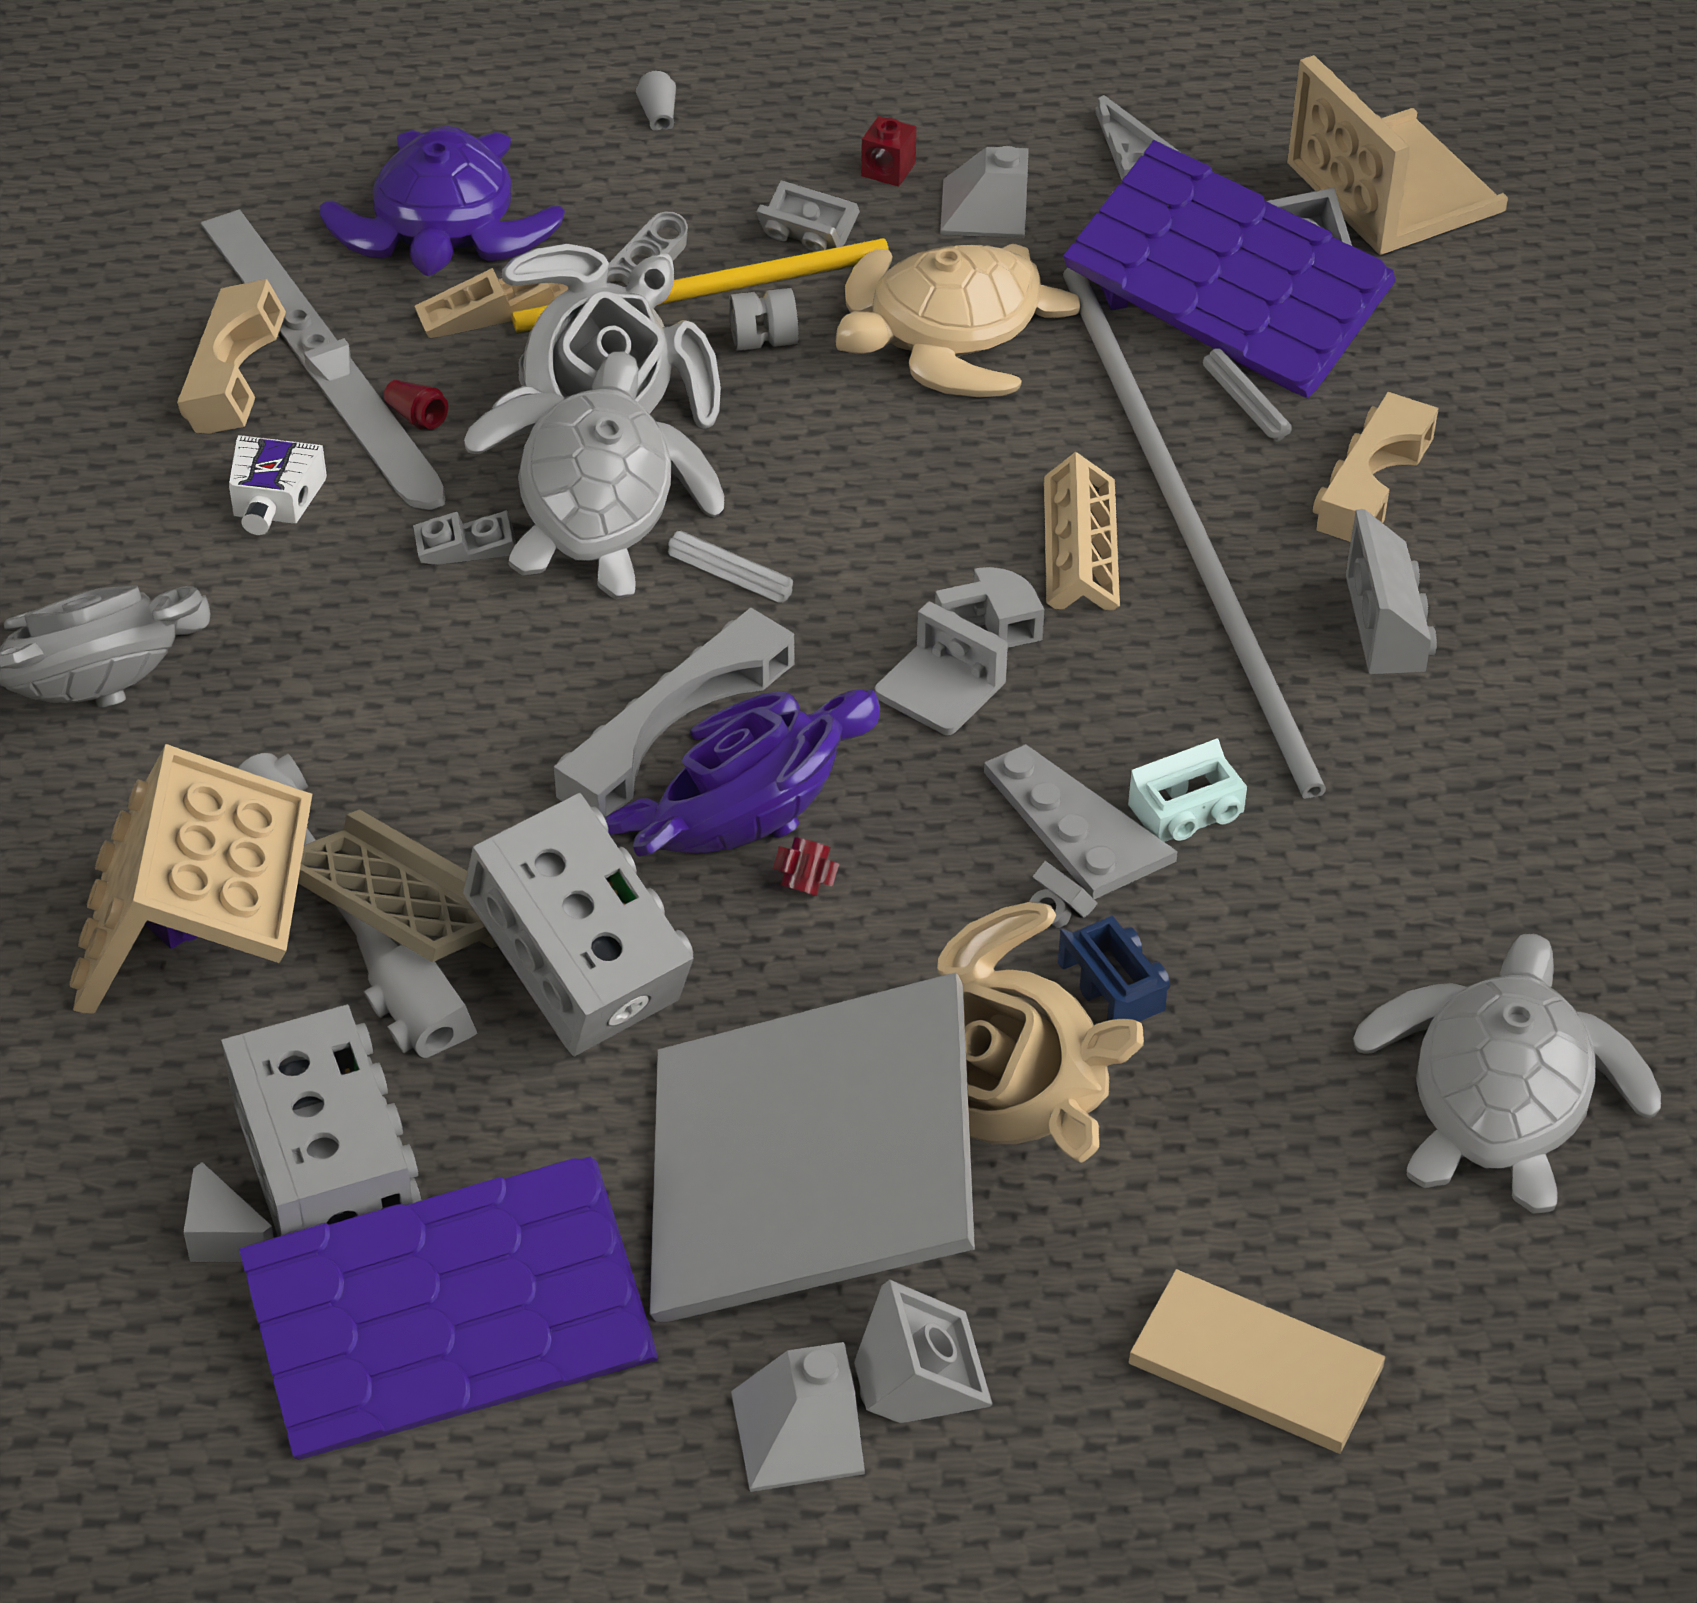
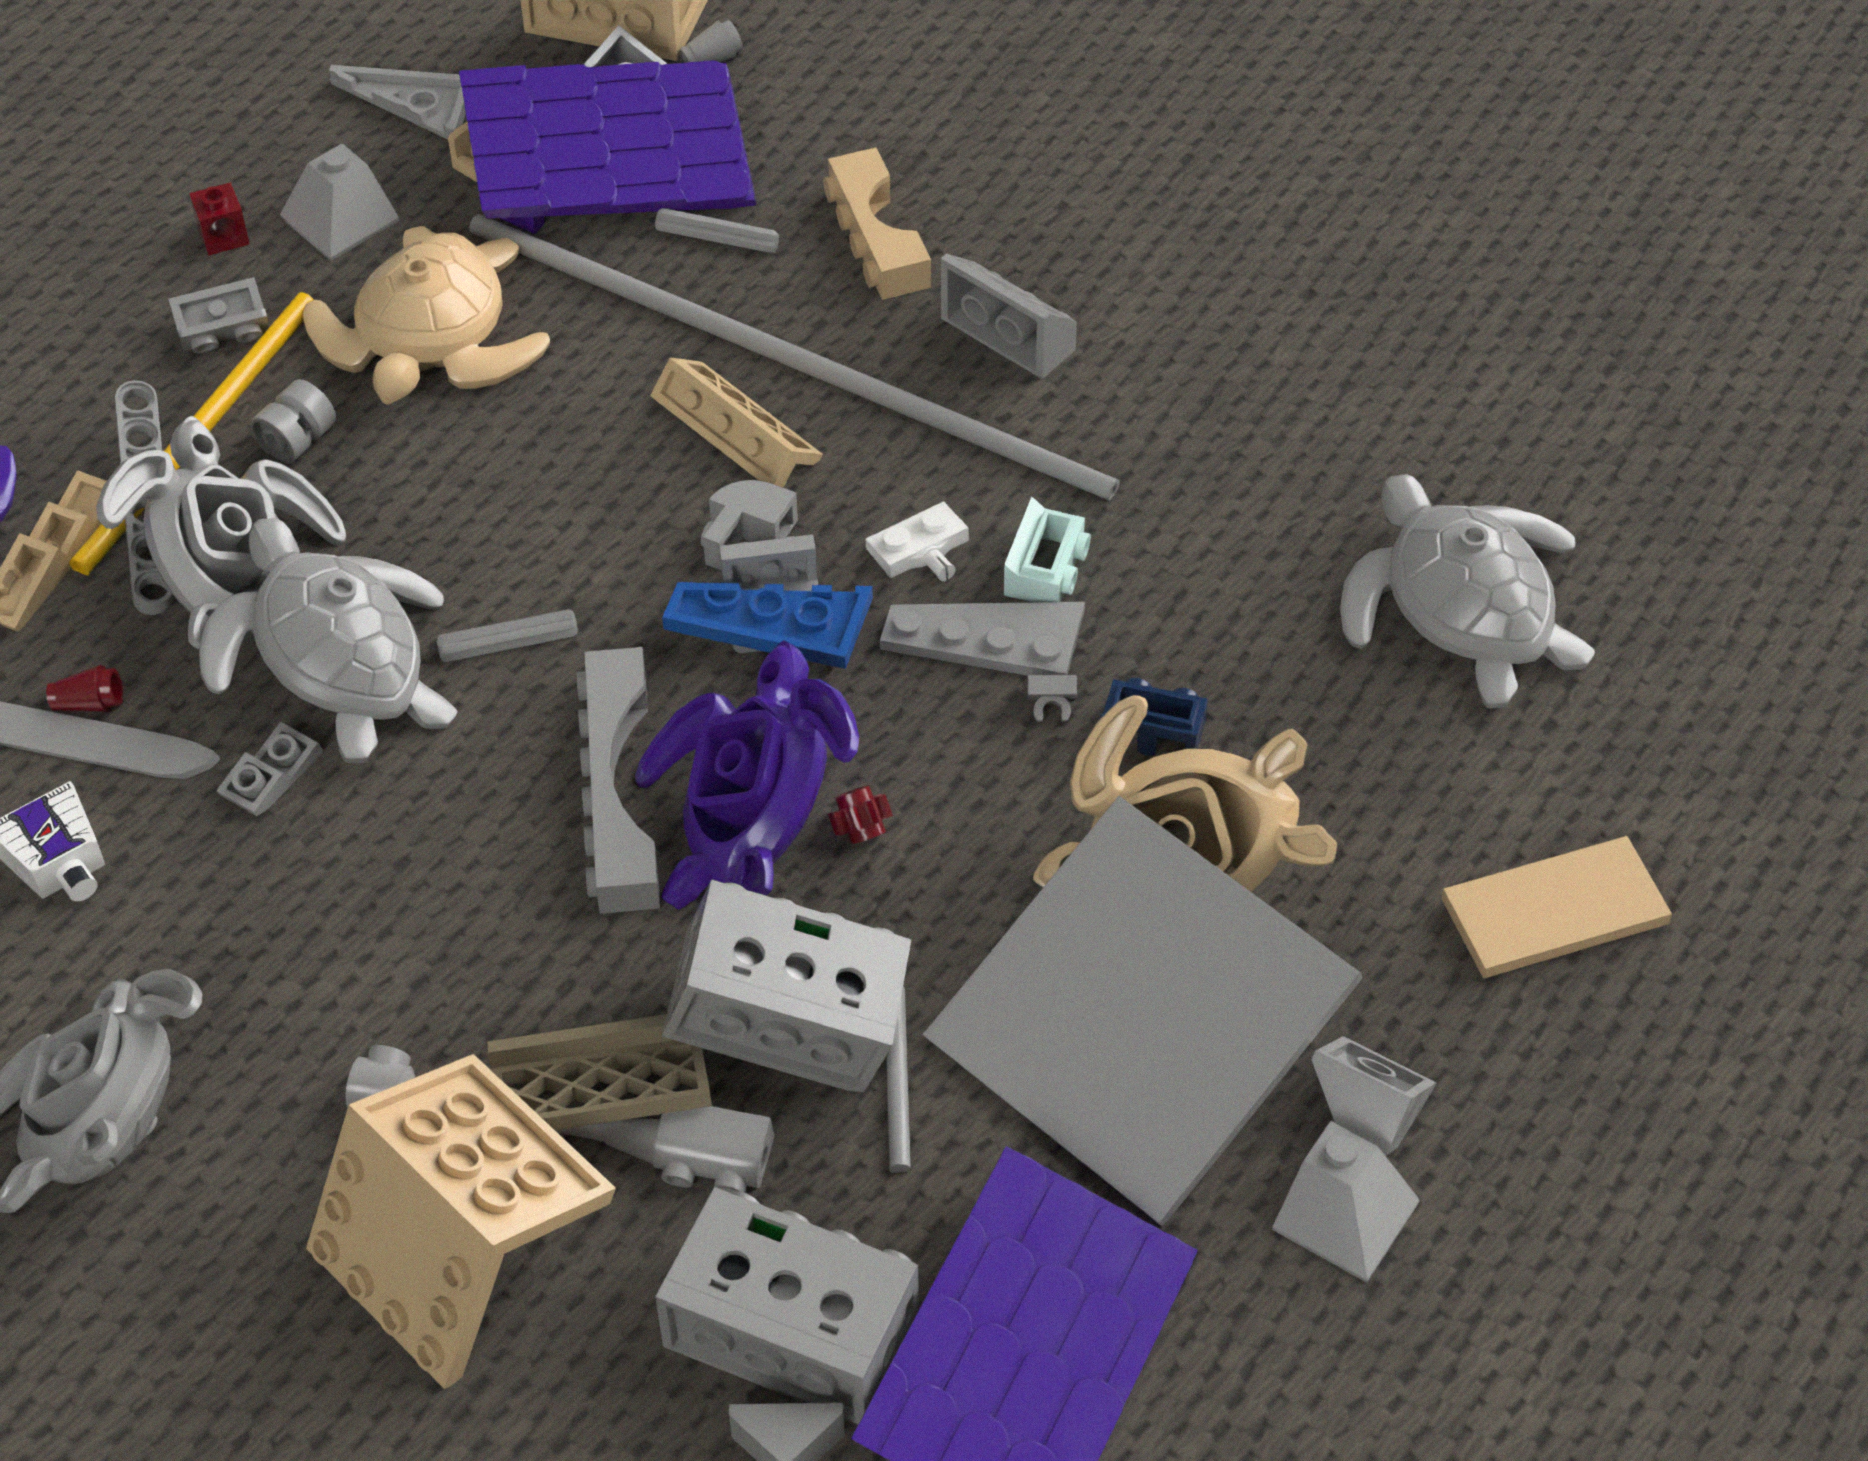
camera: 45 degrees left, 5 degrees up
none -> blue wing [662,582,873,669]
none -> light grey cone [680,20,743,63]
none -> white plate [865,501,969,581]
none -> light grey bar [886,987,911,1173]

